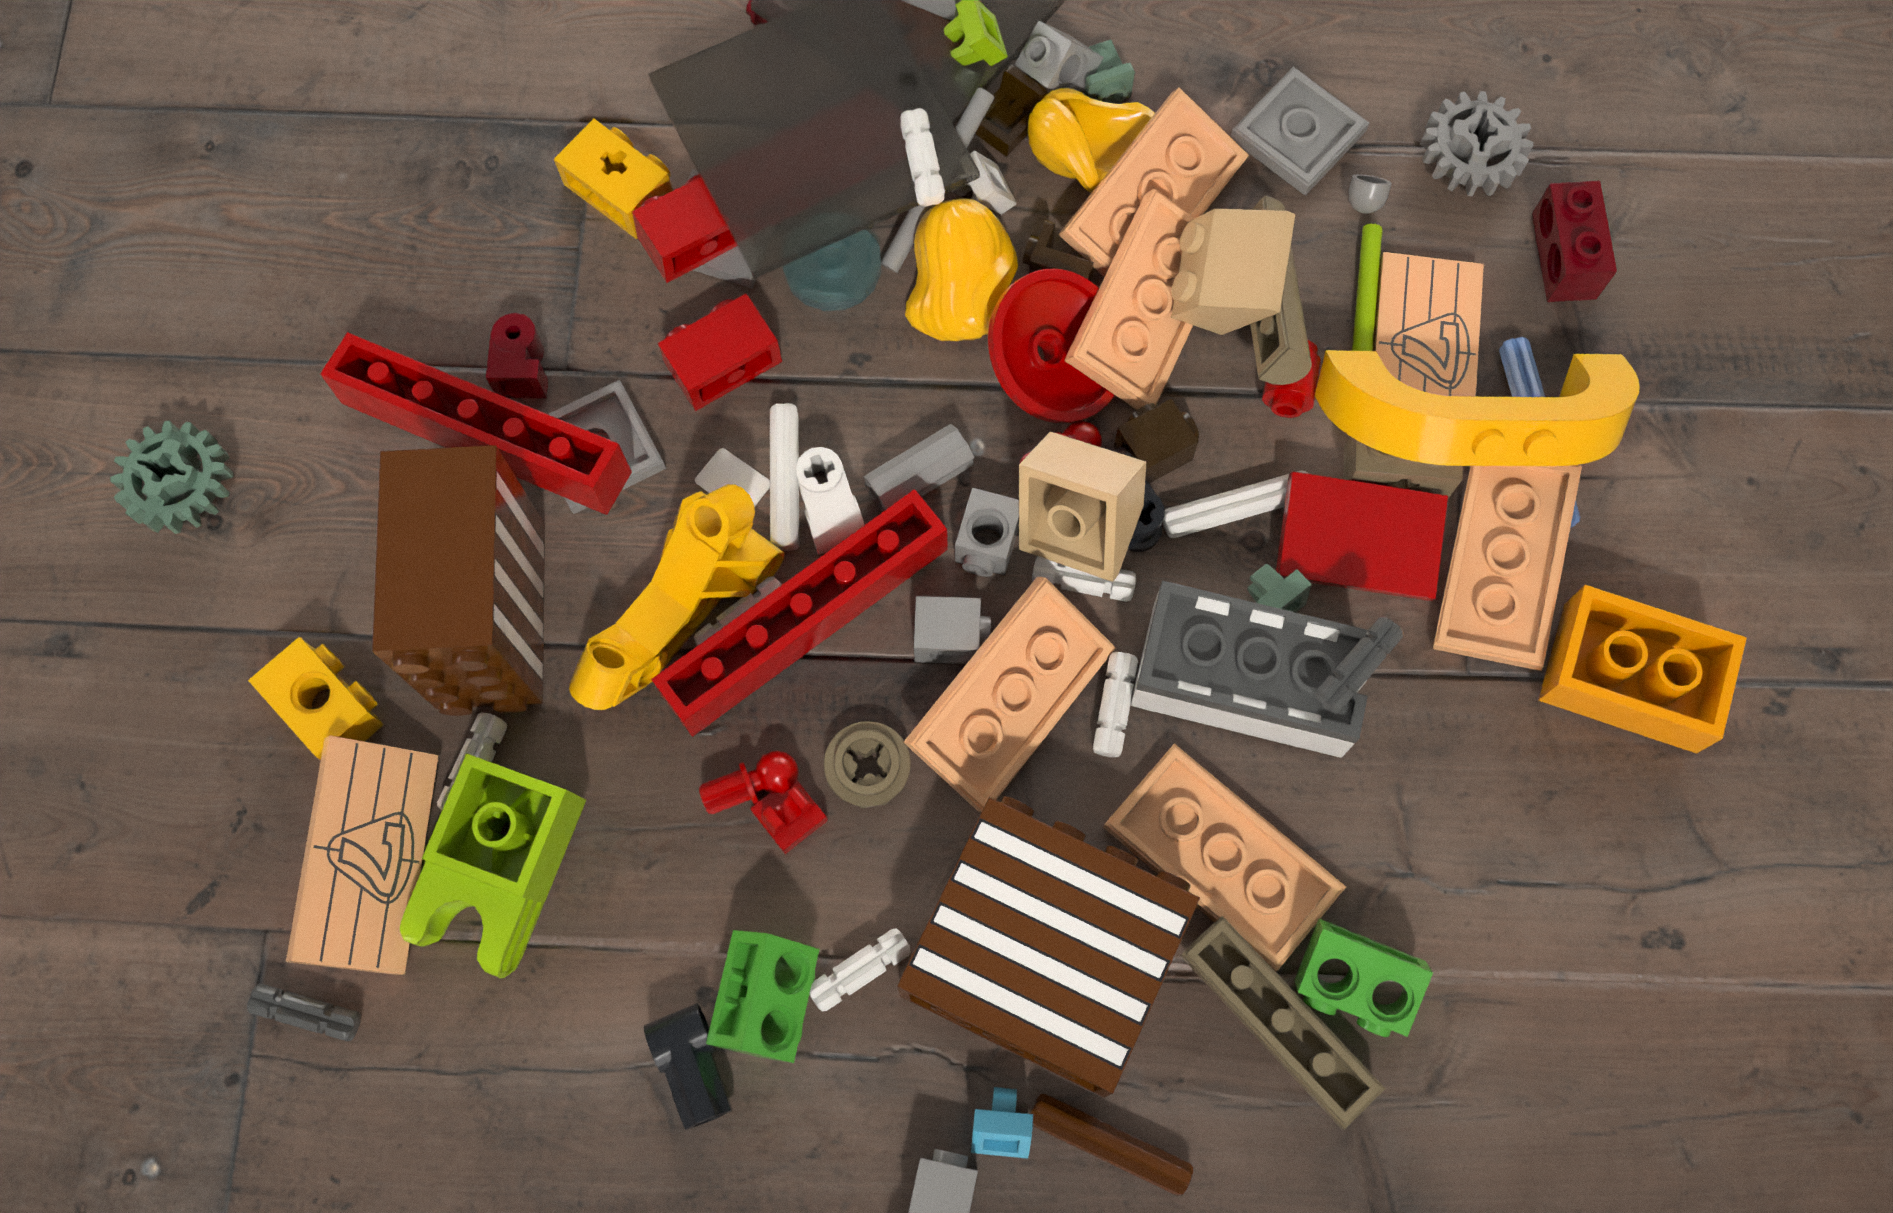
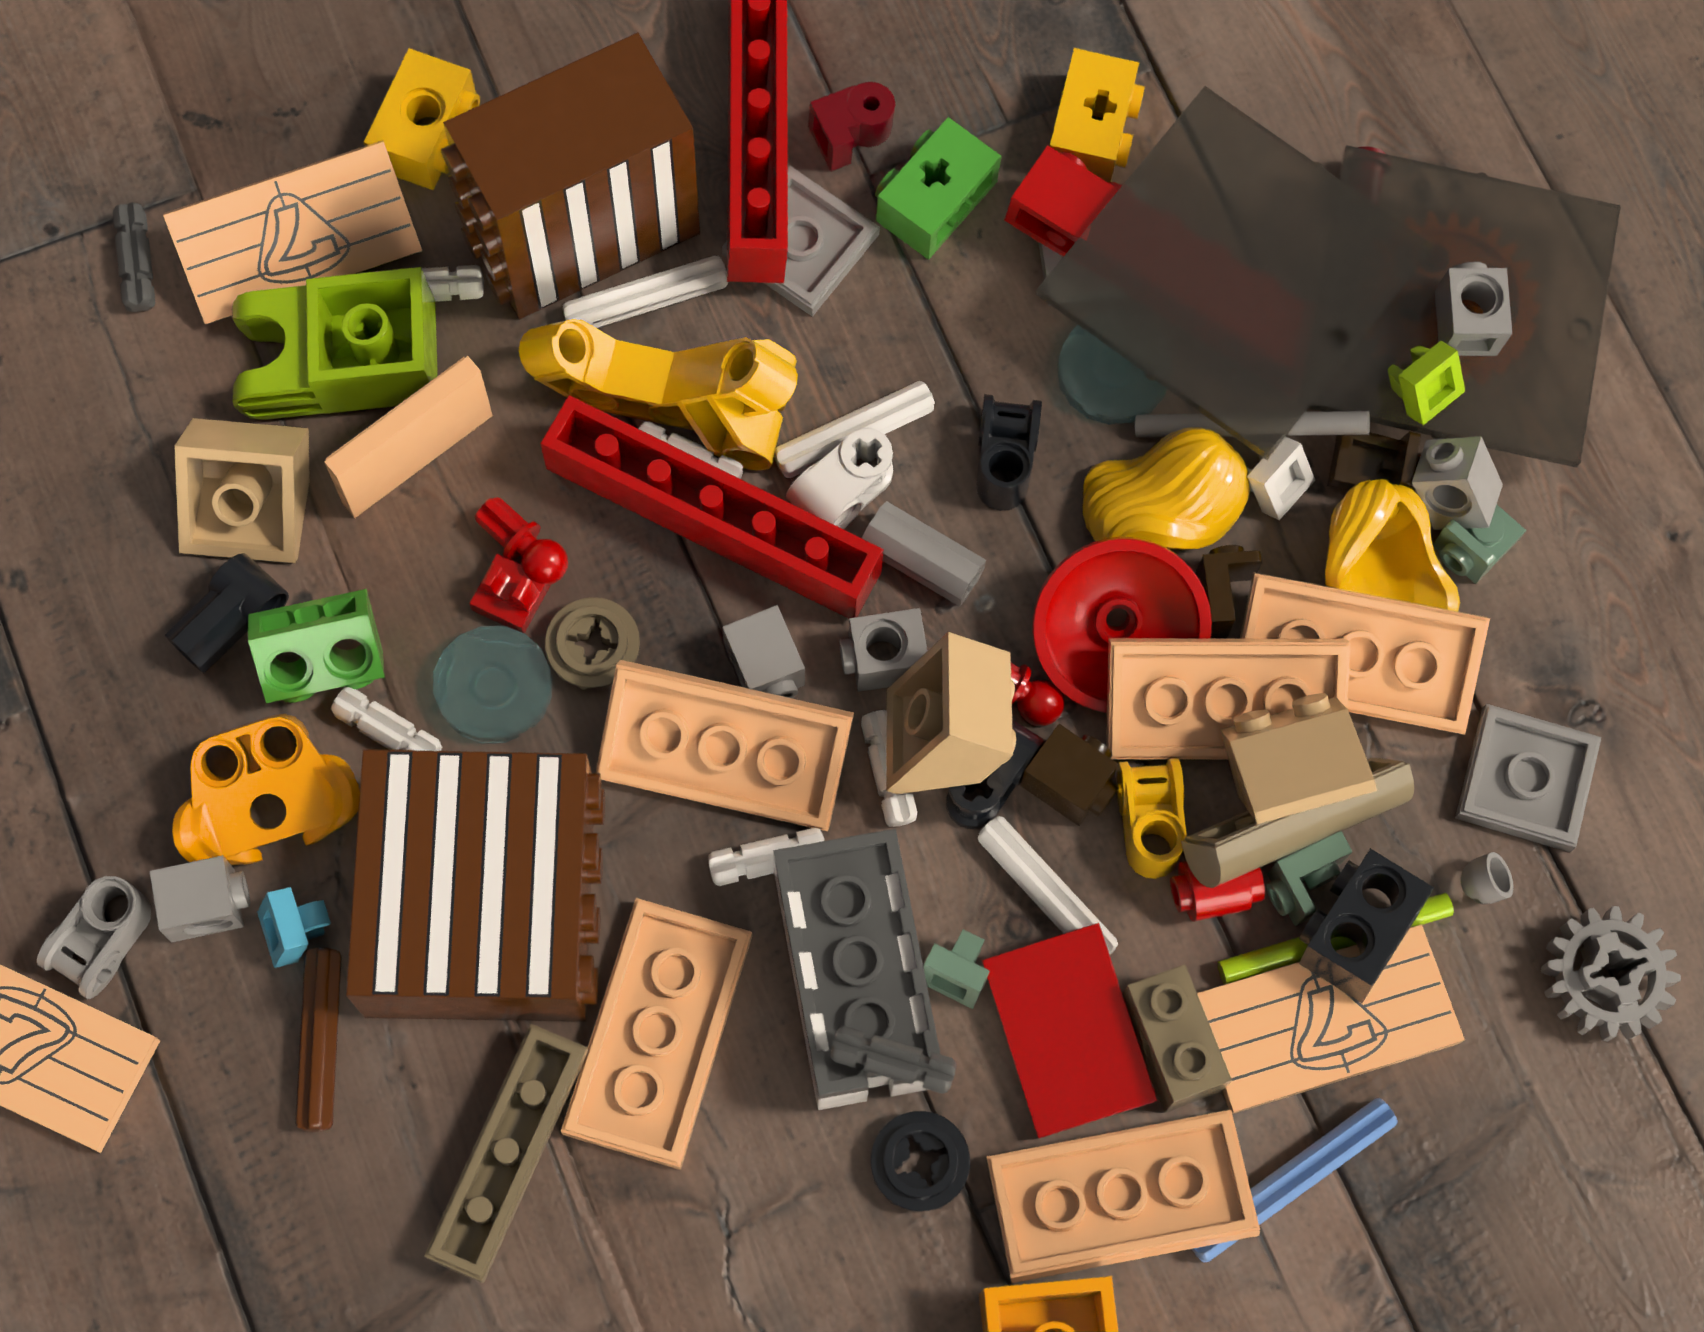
camera: 60 degrees right, 0 degrees up
red brick [657,293,782,411] -> none
white sticker [695,448,770,507] -> none
white axle [900,108,945,207] -> none
bright green brick [1294,919,1433,1037] -> none
yellow arch [1315,350,1640,466] -> none
dark red brick [1532,181,1617,302] -> none
none -> light orange piece [172,714,360,865]
none -> tan slope [175,418,309,563]
none -> light nougat tile [324,356,493,518]
none -> clear light blue tile [433,626,552,744]
none -> white axle [563,255,728,328]
none -> black gear [871,1111,970,1213]
none -> bright green brick [875,117,1001,260]
none -> black piece [976,394,1042,511]
none -> yellow piece [1116,758,1187,879]
none -> sand green bracket [1266,831,1353,926]
none -> black brick [1299,848,1434,1003]

